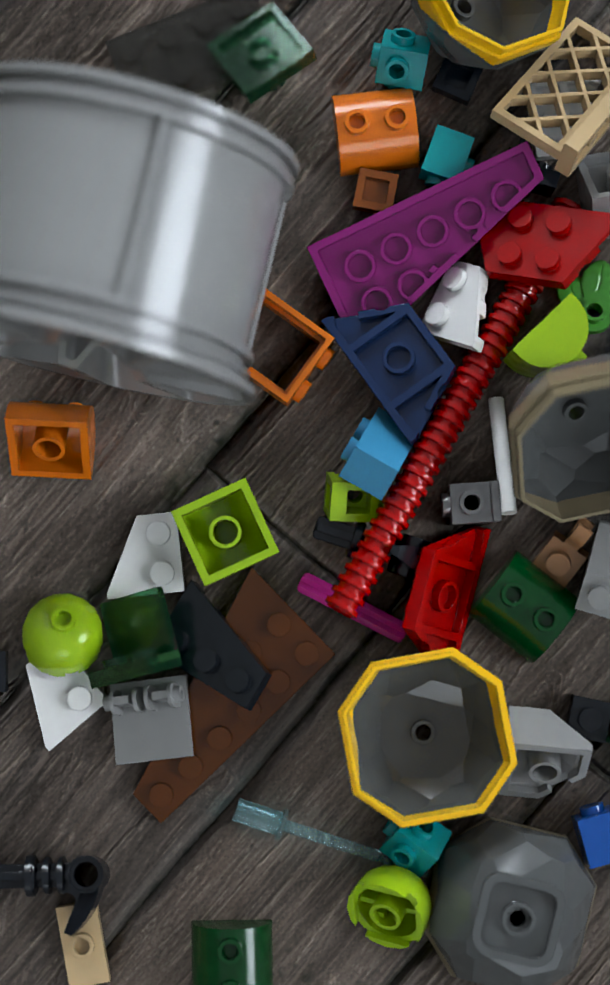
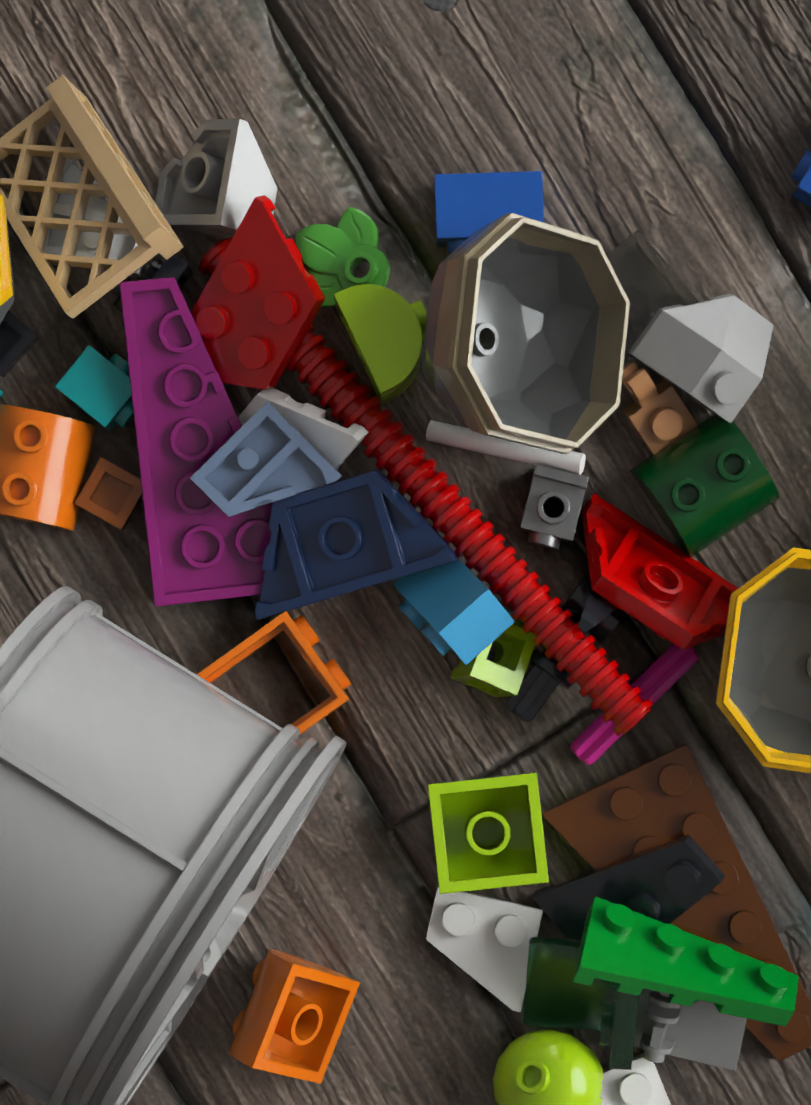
camera: 70 degrees left, 0 degrees up
none -> sand blue wing [190,401,342,517]
none -> green wing [572,896,799,1027]

